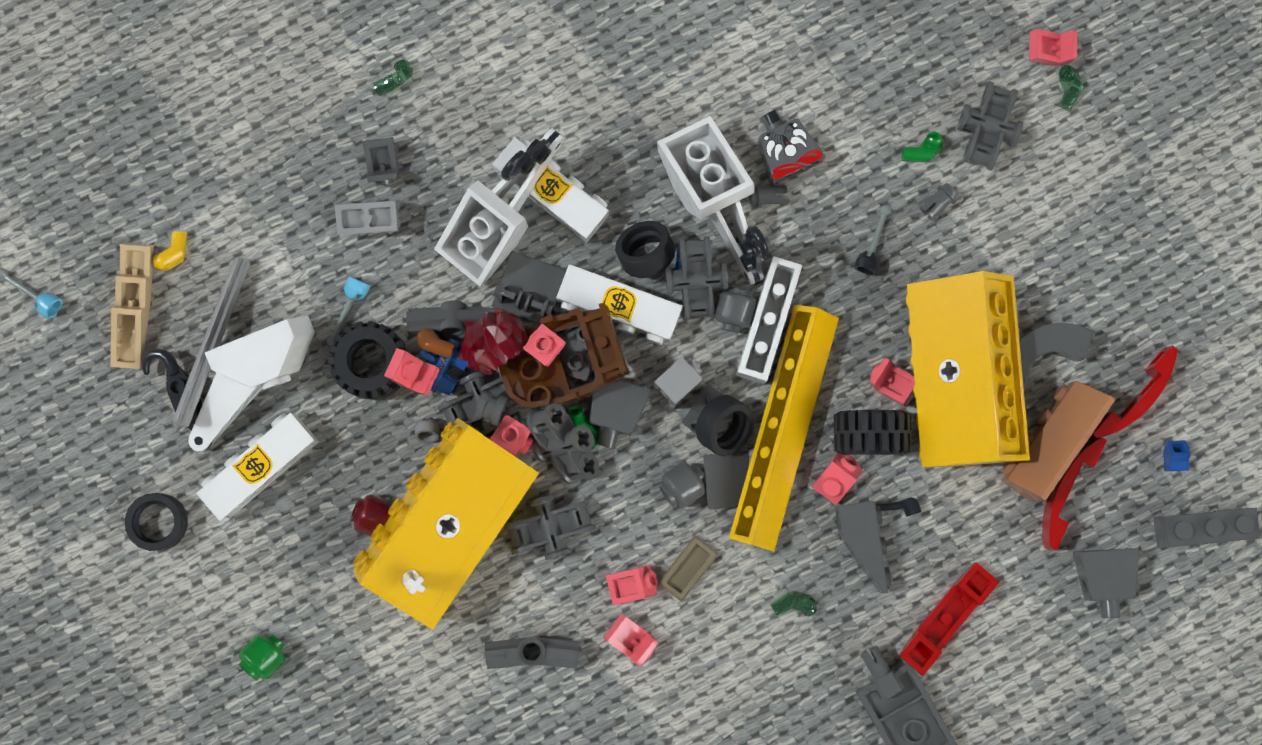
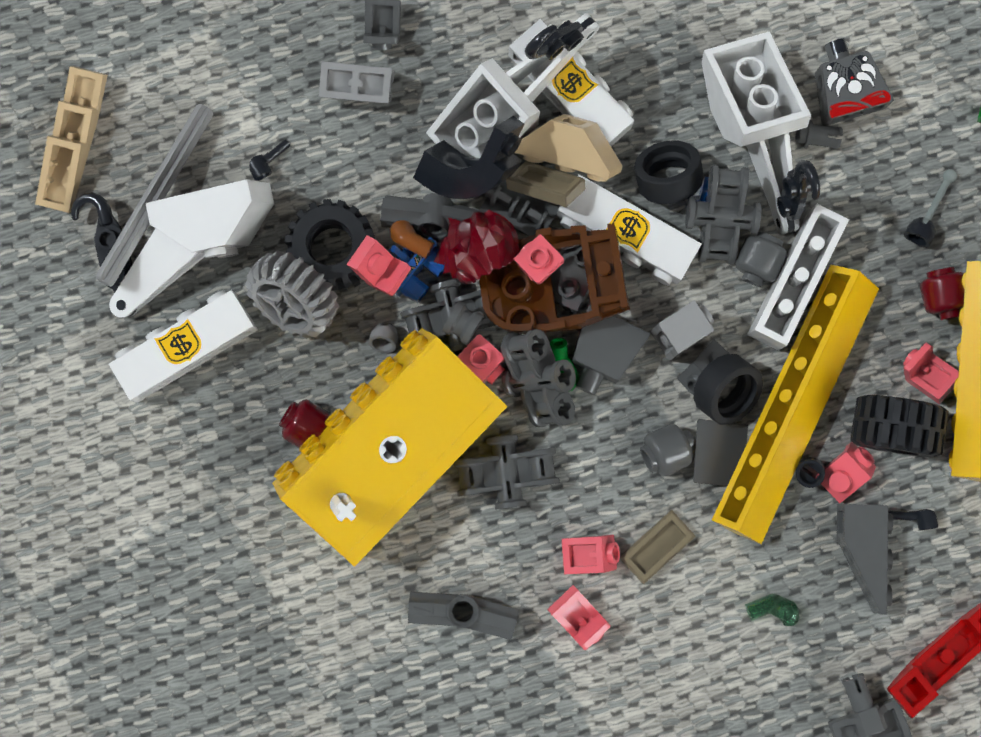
camera: 10 degrees right, 0 degrees up
black tyre [124,493,188,551] -> none
yellow arm [152,231,187,271] -> none
green head [238,634,285,681] -> none
hinge [326,276,371,347] -> none
none -> light grey gear [245,250,339,339]
none -> black hand [249,139,290,181]
none -> black arch [413,116,525,199]
none -> dark tan tile [506,161,585,207]
none -> tan slope [515,114,622,182]
none -> black hinge [796,457,825,488]
none -> dark red head [920,267,965,320]

